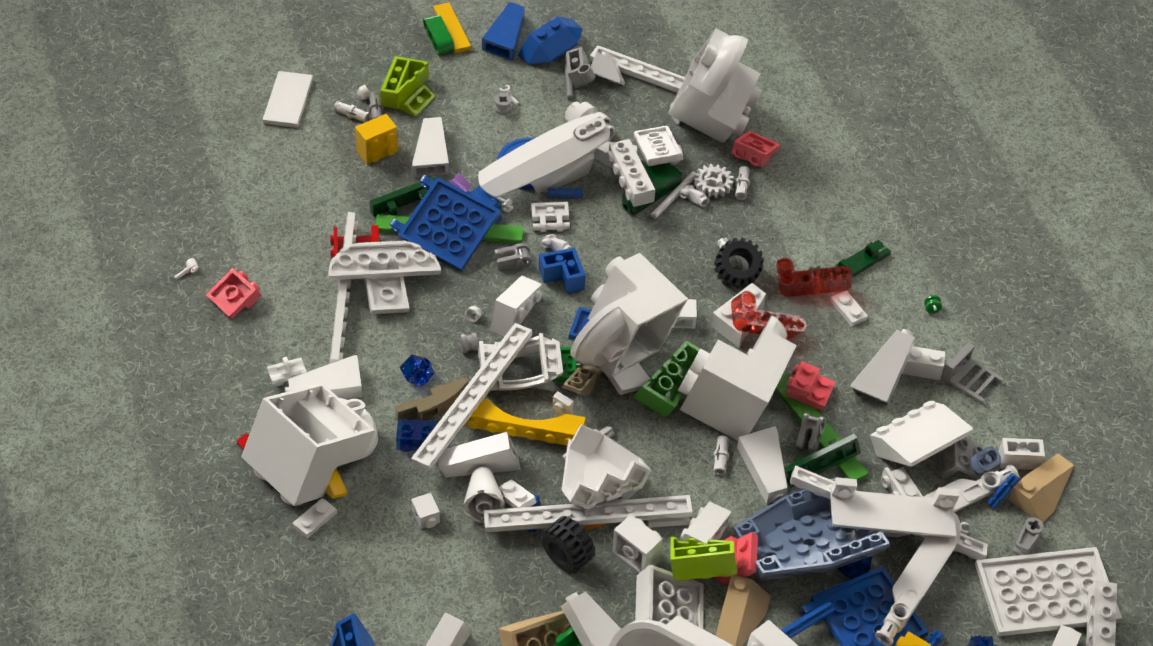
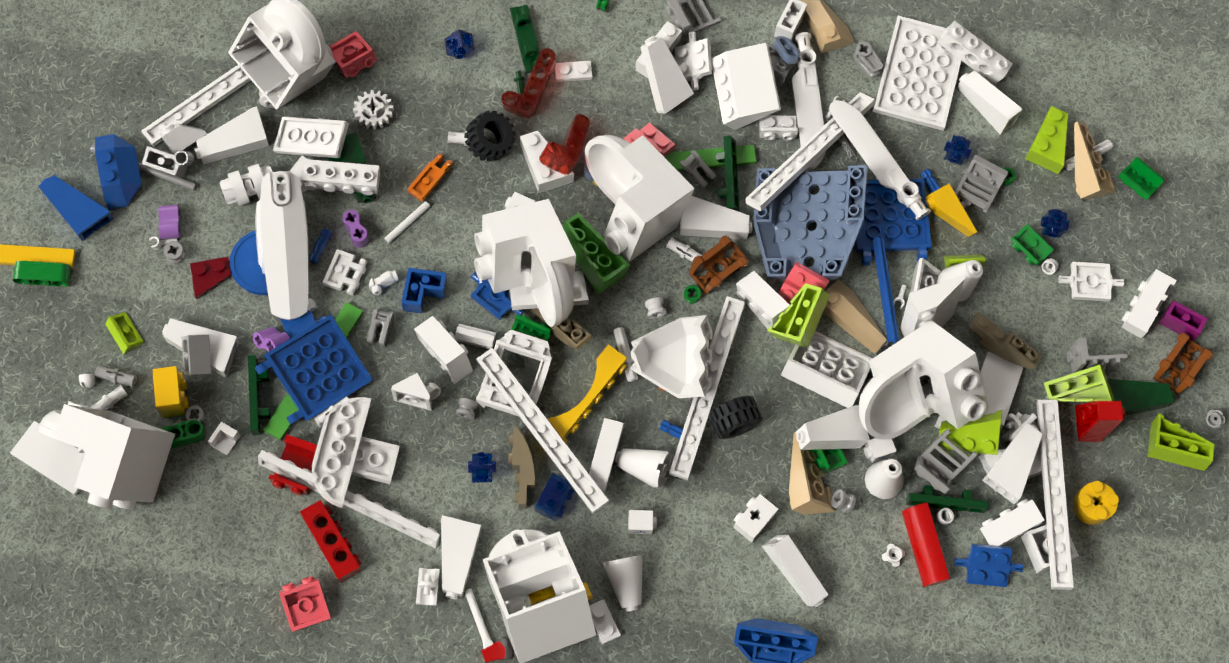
camera: 70 degrees left, 20 degrees up
white hand [174,258,198,280] -> none
lime wedge [380,56,429,109] -> none
white plate [499,479,536,508] -> none
white plate [552,391,574,417] -> none
white brick [612,514,663,573] -> none
white piece [650,171,695,219] -> none
white arm [679,185,709,207] -> none
white pin [735,166,750,200] -> none
white bracket [830,477,960,538] -> none
blue axle [988,473,1020,509] -> none
none -> white piece [37,401,175,510]
none -> medium lavender axle [158,205,181,240]
none -> green beam [160,420,206,449]
none -> light grey hinge [181,334,211,376]
none -> light grey bush [186,406,205,423]
none -> dark red wing [190,257,232,299]
none -> white slope [195,106,269,164]
none -> white panel [208,422,240,455]
none -> red brick [300,500,362,583]
none -> medium lavender axle [343,210,369,248]
none -> white bar [384,201,430,244]
none -> white slope [391,373,432,411]
none -> orange hinge [407,153,453,202]
none -> clear blue brick [444,29,475,59]
none -> white axle [455,324,496,349]
none -> white cone [603,555,643,612]
none -> white wheel [645,297,666,319]
none -> white plate [675,32,712,91]
none -> green bush [683,285,701,304]
none -> dark orange piece [689,235,750,294]
none -> white brick [733,494,778,543]

